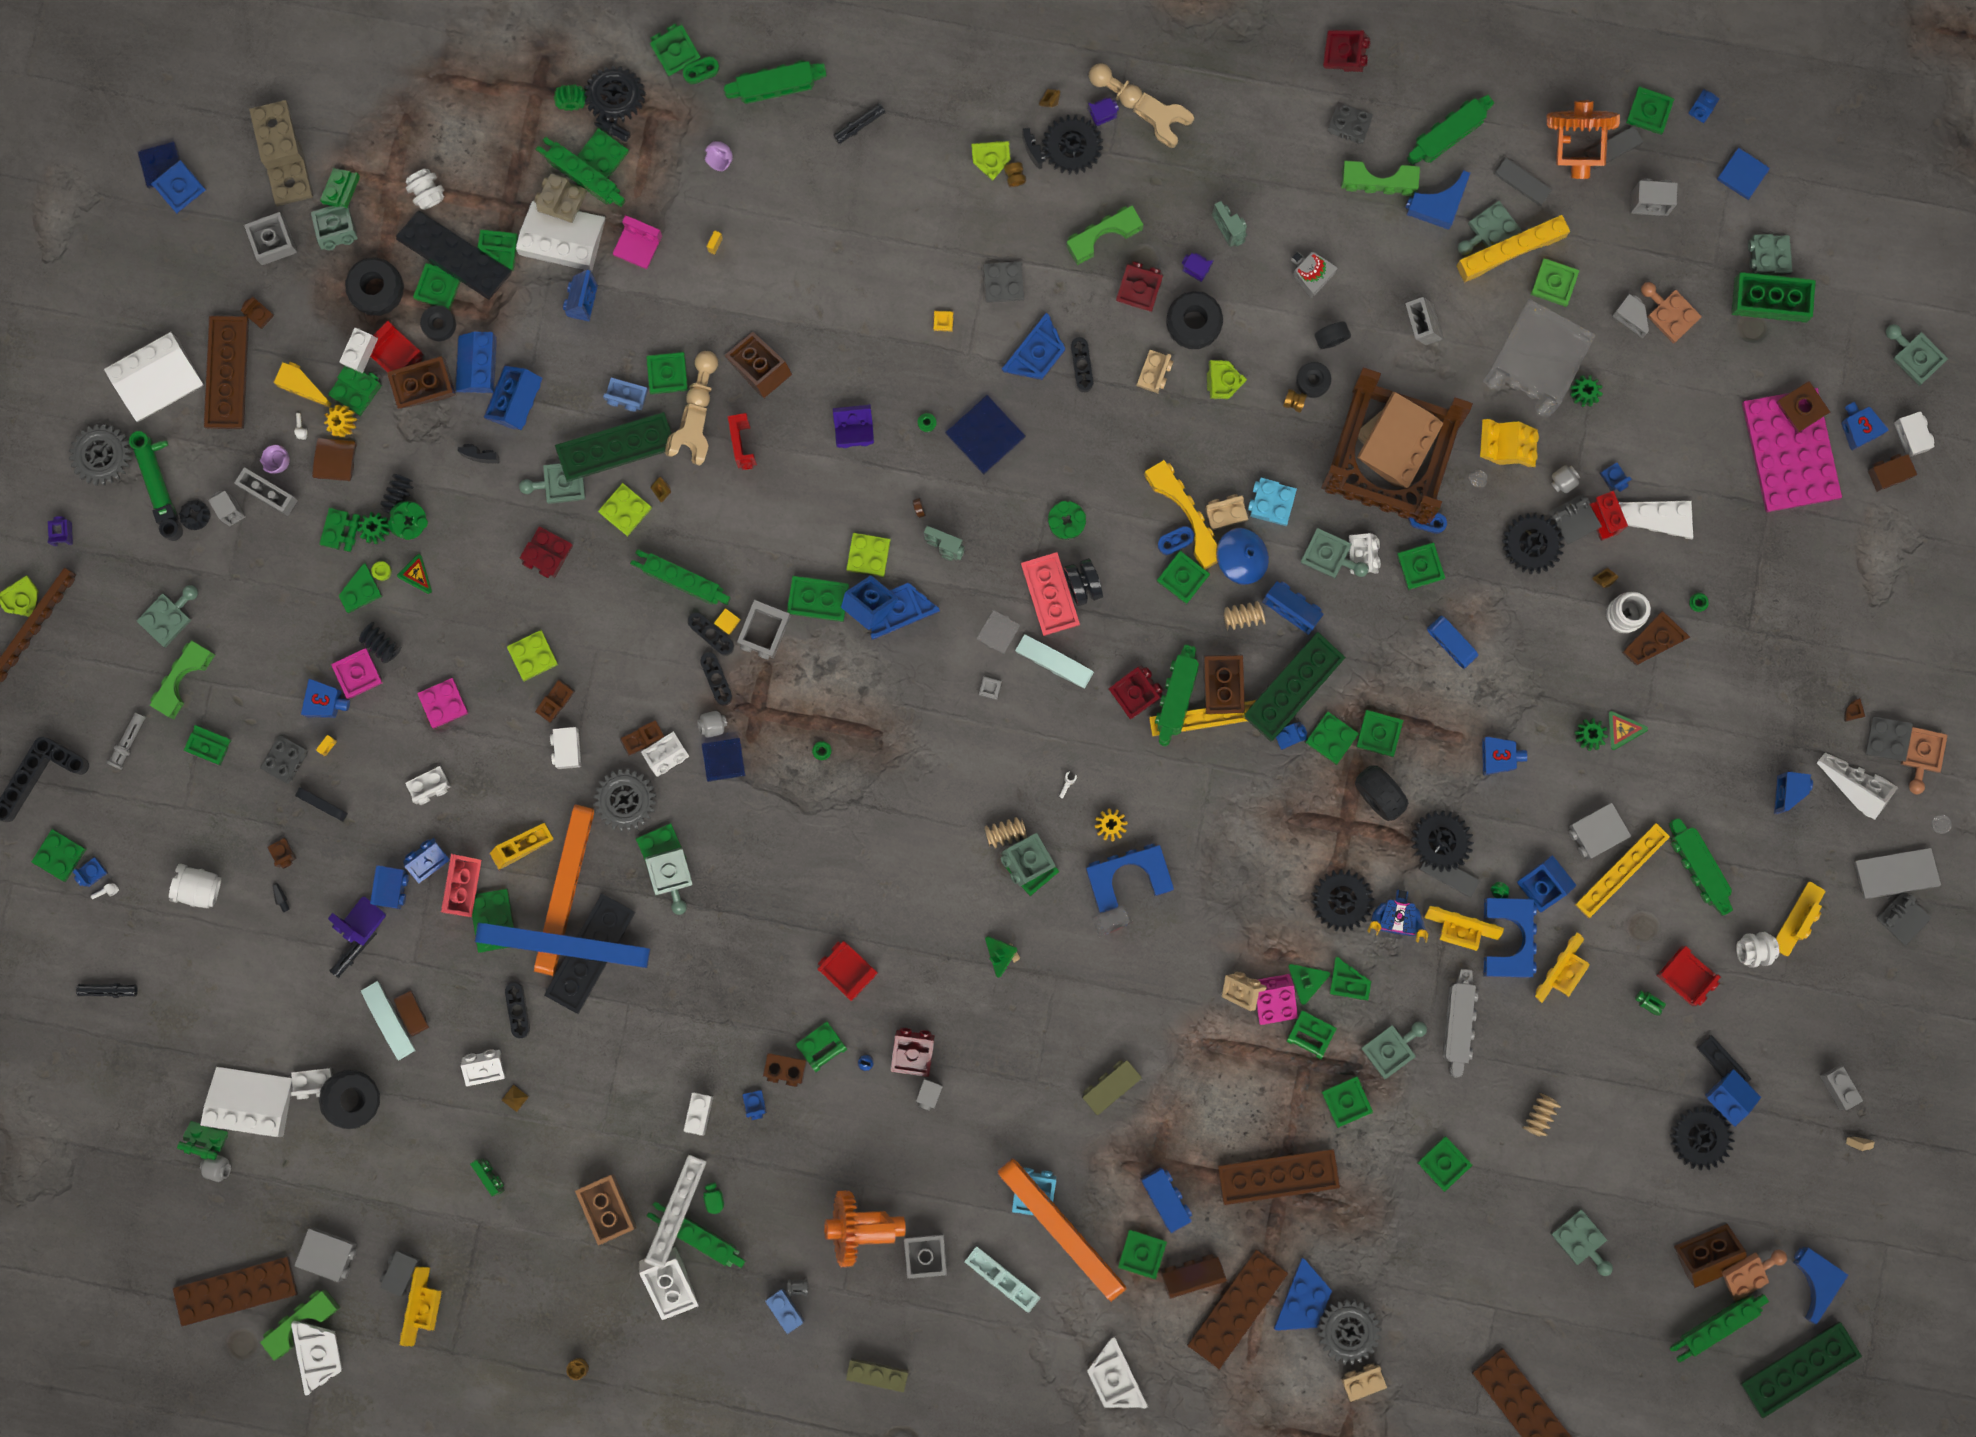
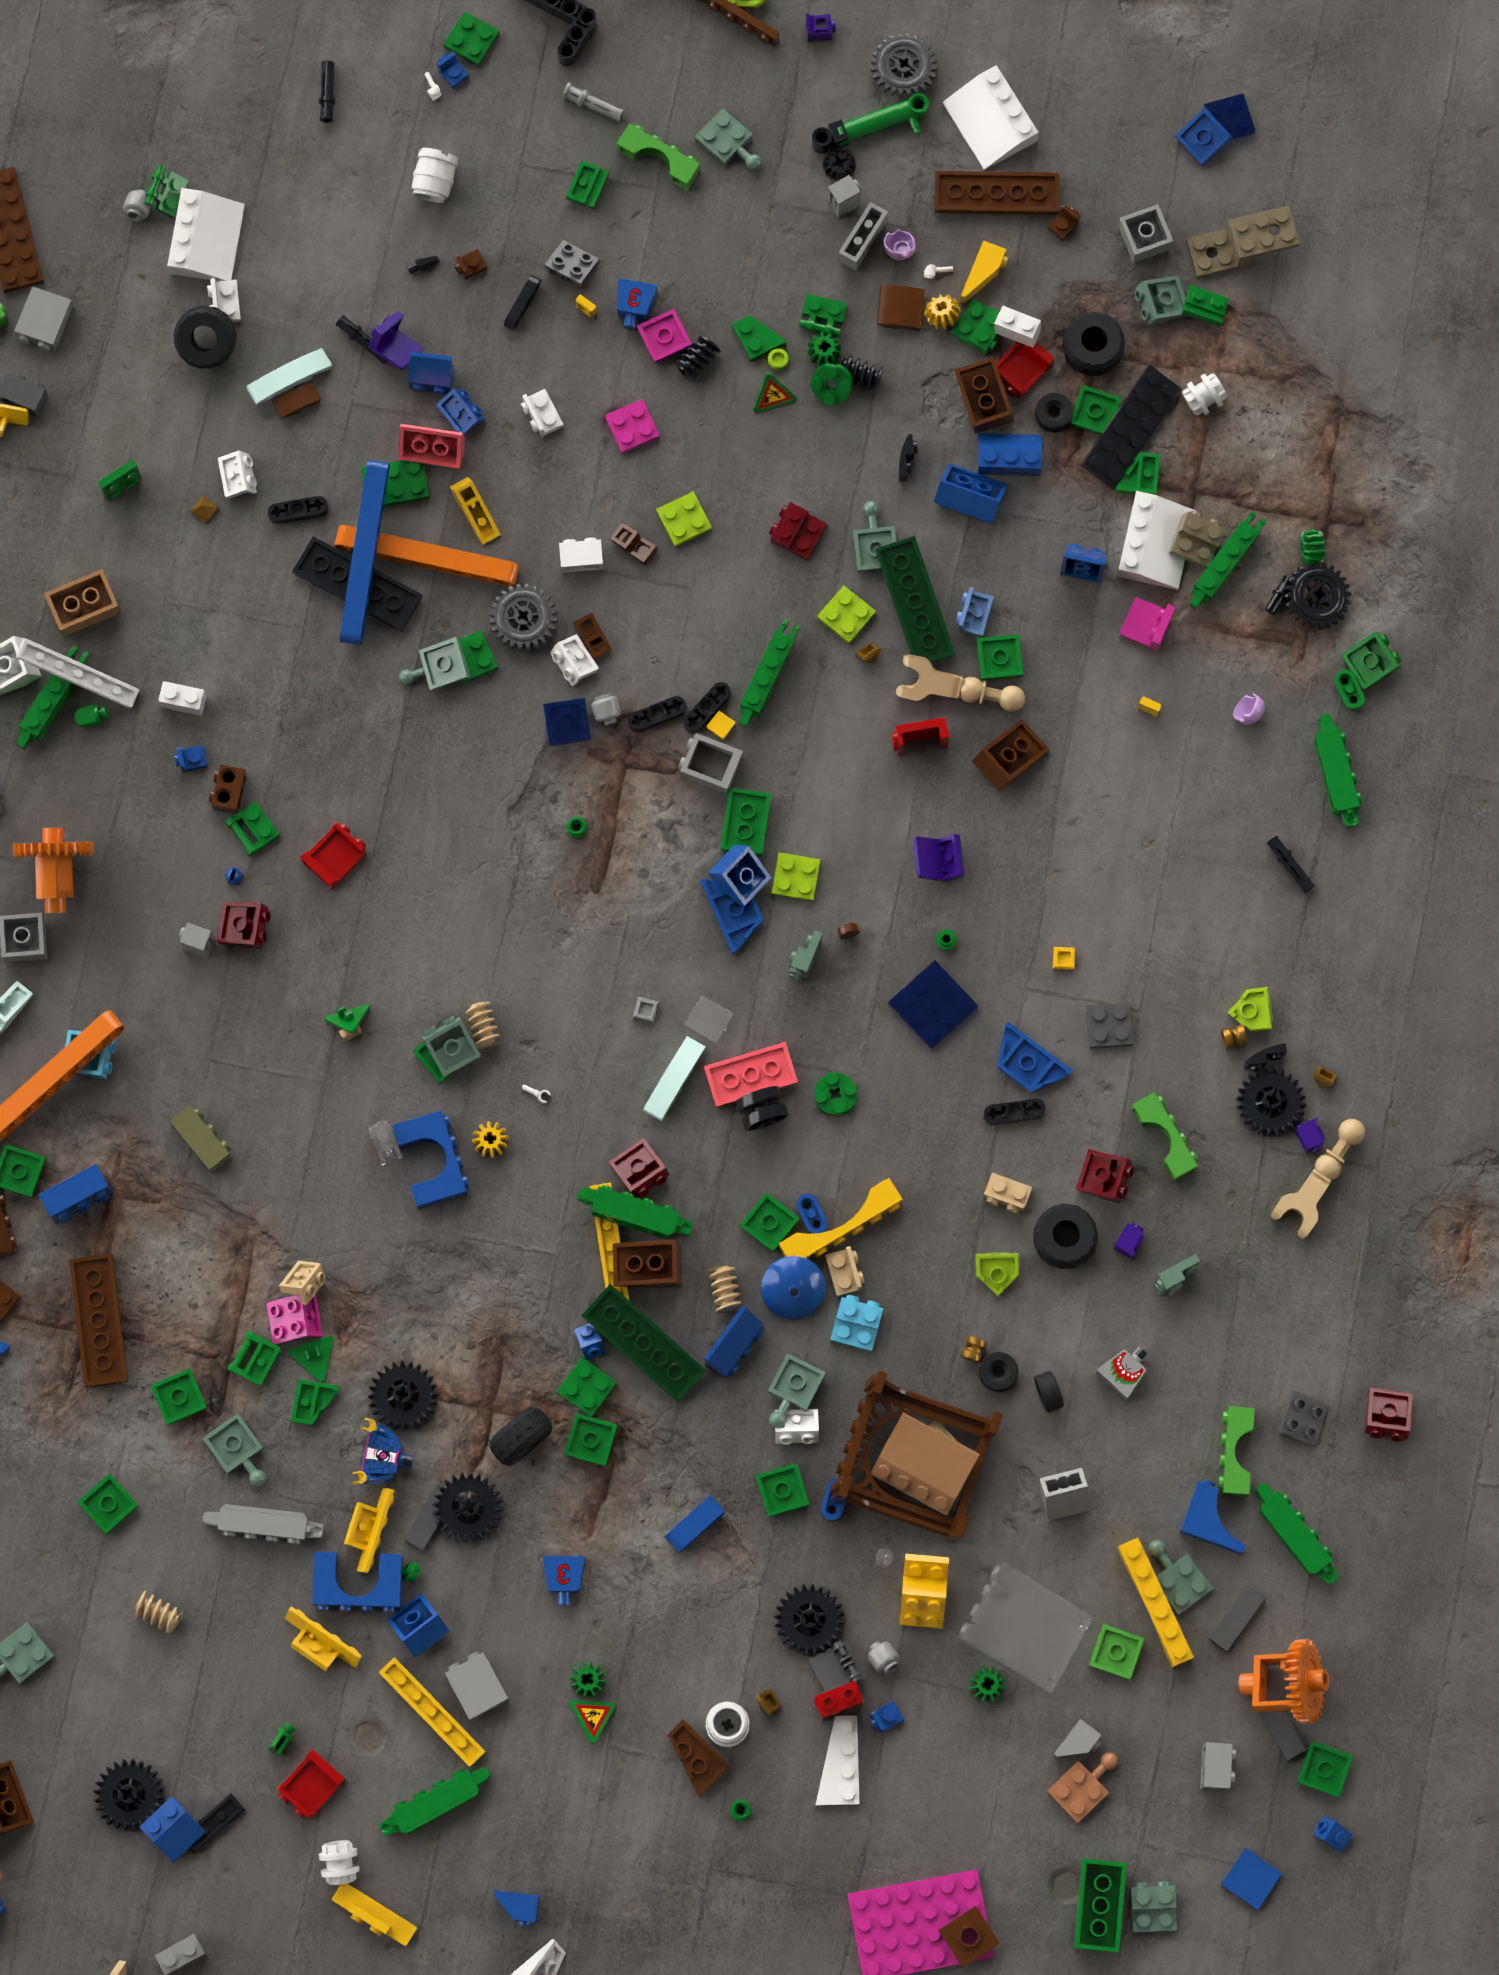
camera: 90 degrees right, 5 degrees down
green plate [577,128,629,179] -> none

